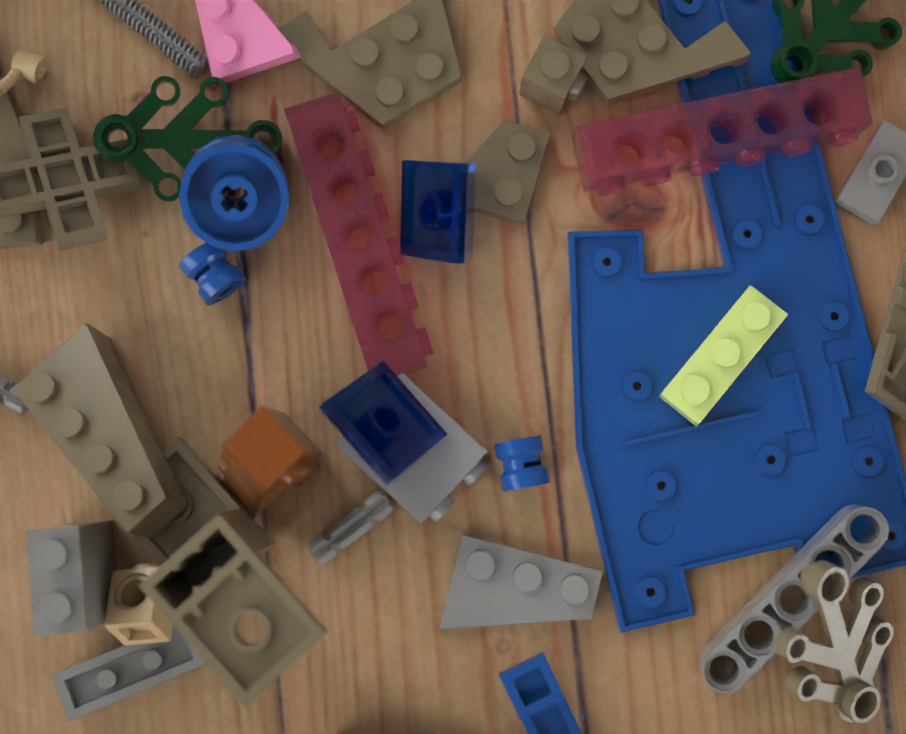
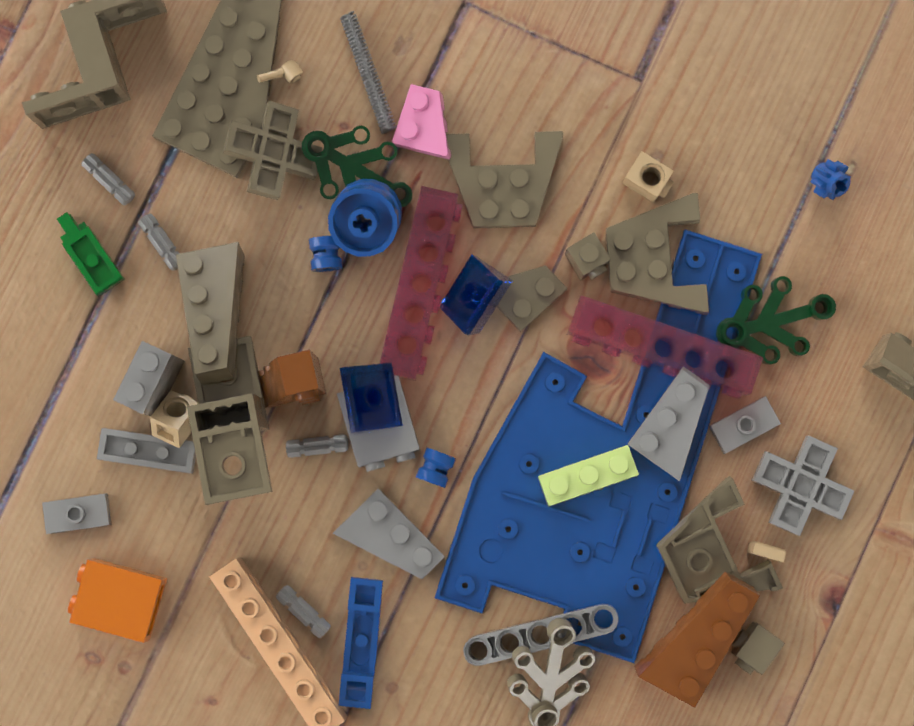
camera: 30 degrees right, 0 degrees up
none -> light grey wing [628,367,710,481]

